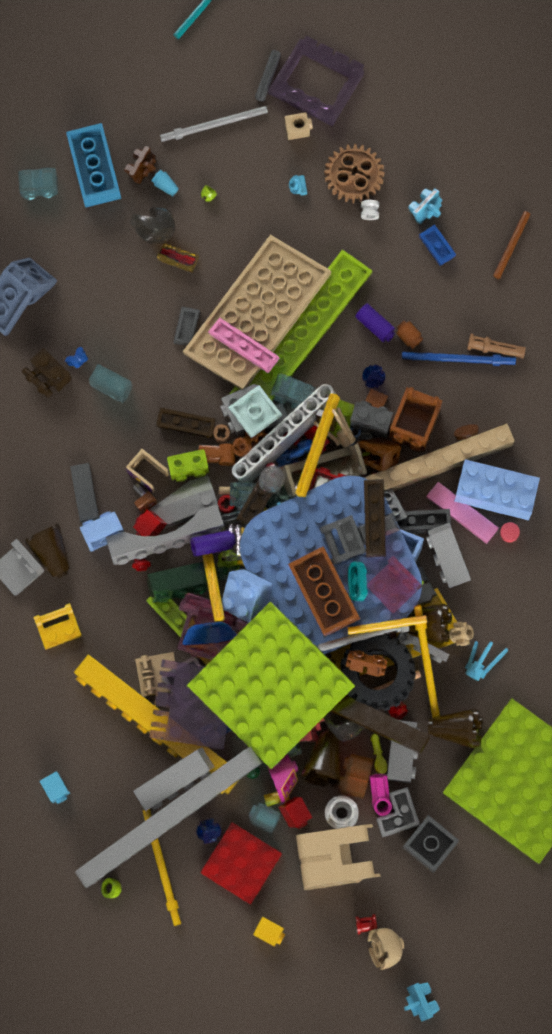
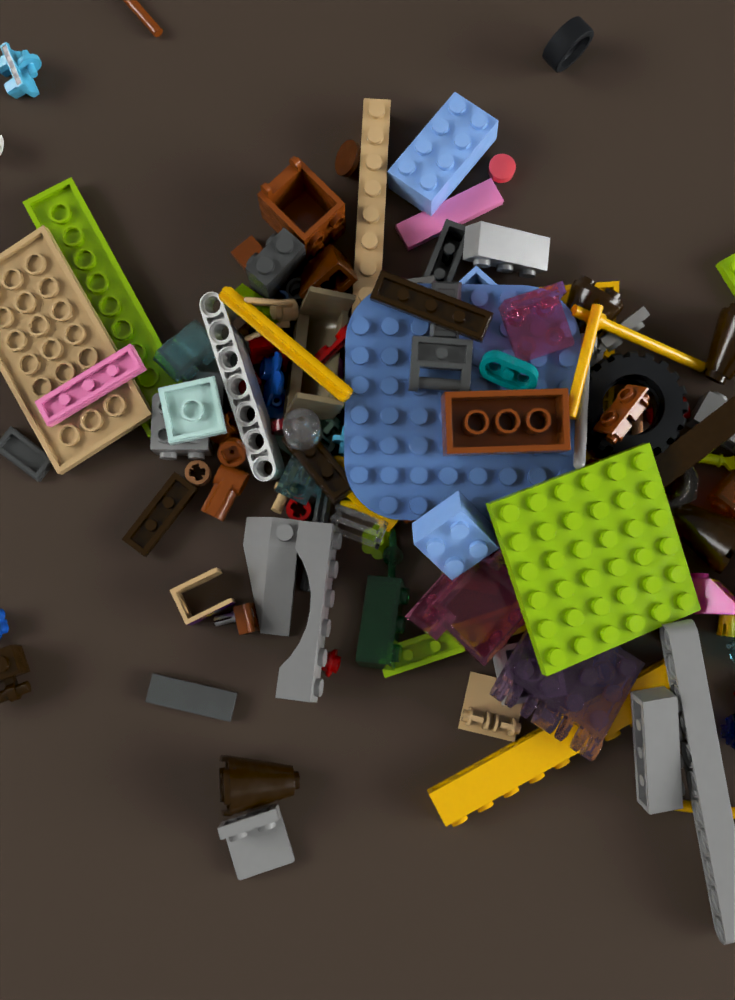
camera: 75 degrees left, 5 degrees up
yellow plate [34,603,82,649] -> none
medium azure brick [40,771,70,804] -> none
light blue slope [79,511,124,552] -> none
clear light blue brick [89,364,133,403] -> none
red brick [133,510,167,536] -> none
lime bracket [167,449,209,482] -> none
blue piece [182,622,236,645] -> none
dark purple brick [190,530,236,557] -> none
yellow axle [202,553,225,622] -> none
dark purple brick [355,303,396,342] -> none
clear blue gear [362,364,386,388] -> none
dark orange brick [396,321,423,349] -> none
blue bar [402,352,516,366] -> none
blue plate [419,225,456,266] -> none
tan gear [449,621,474,646] -> none
medium azure plant [465,641,508,681] -> none
medium nougat pin [467,333,526,359] -> none

